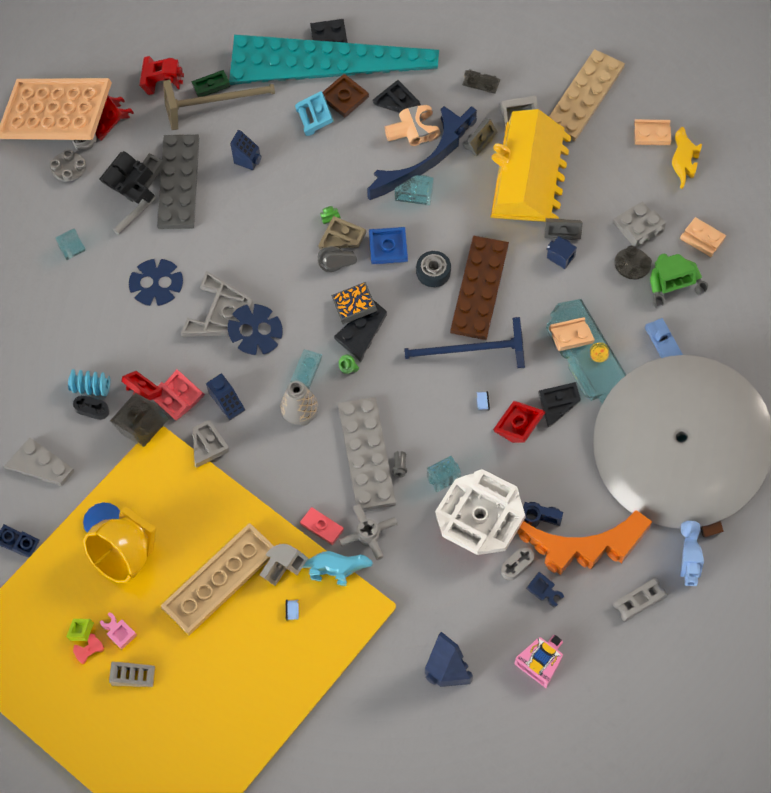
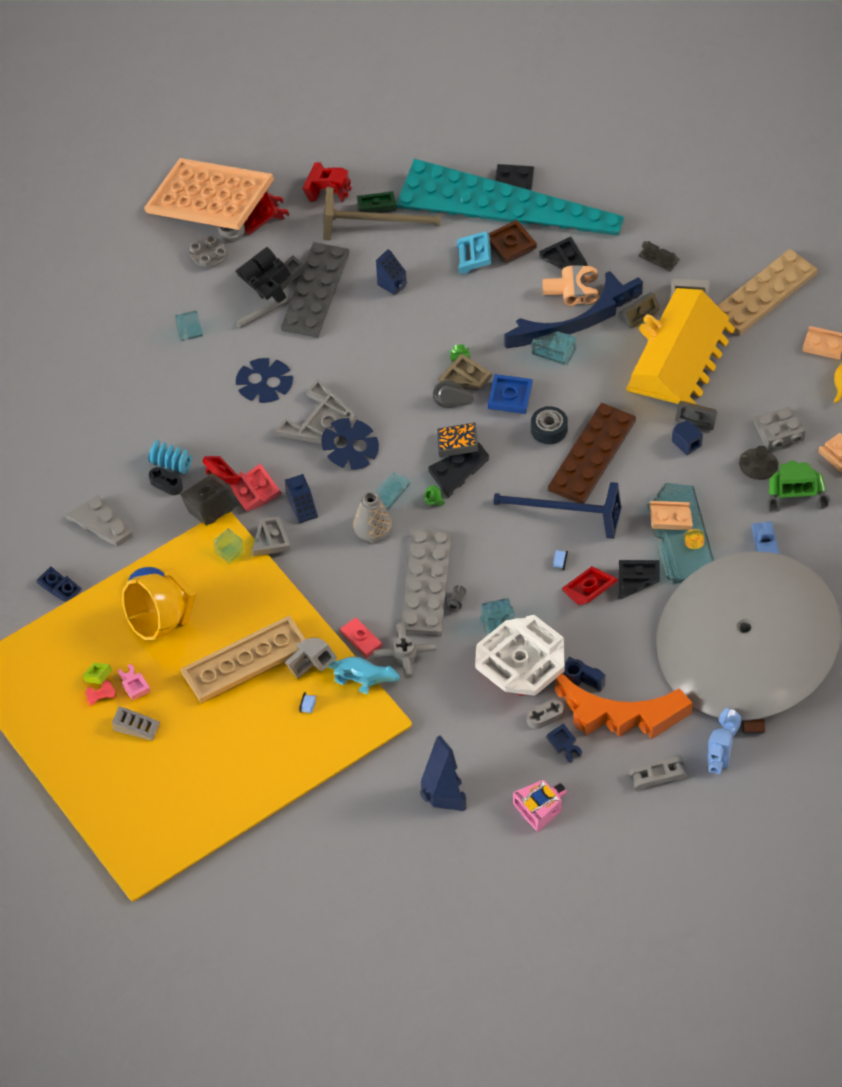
camera: 15 degrees right, 10 degrees down
none -> clear light blue panel [214,528,244,565]

